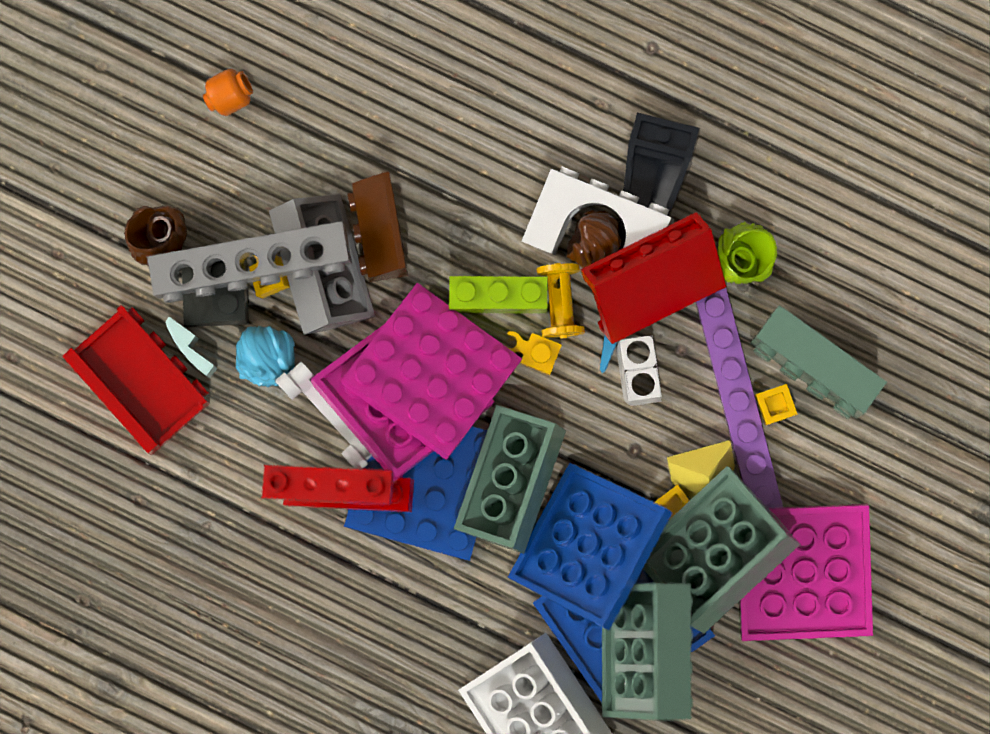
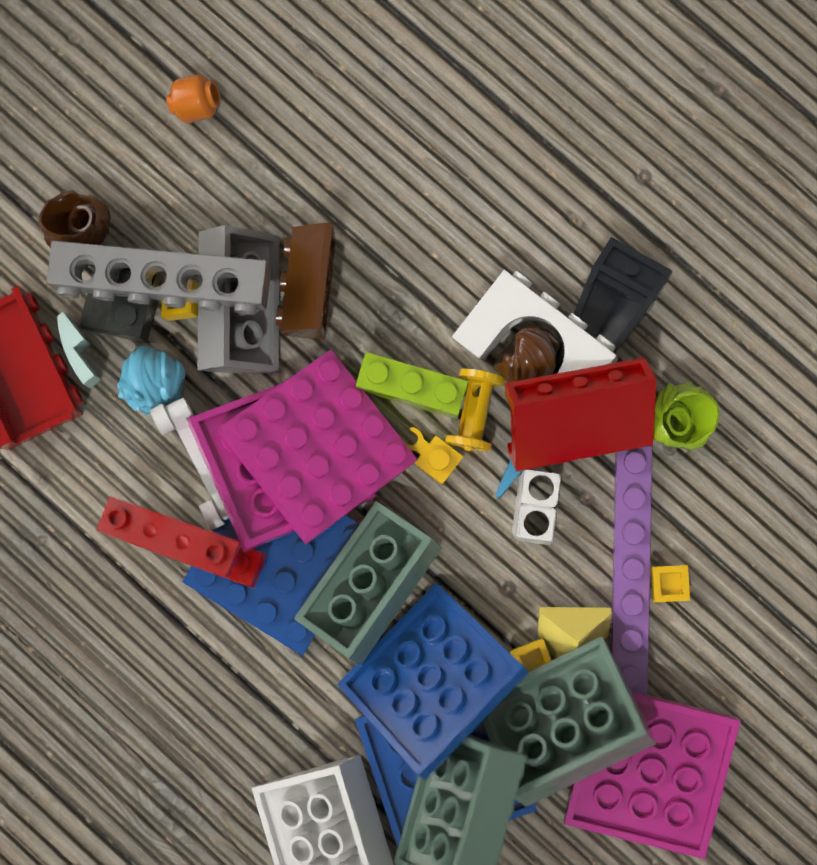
camera: 20 degrees right, 0 degrees up
sand green brick [750,305,887,419] -> none

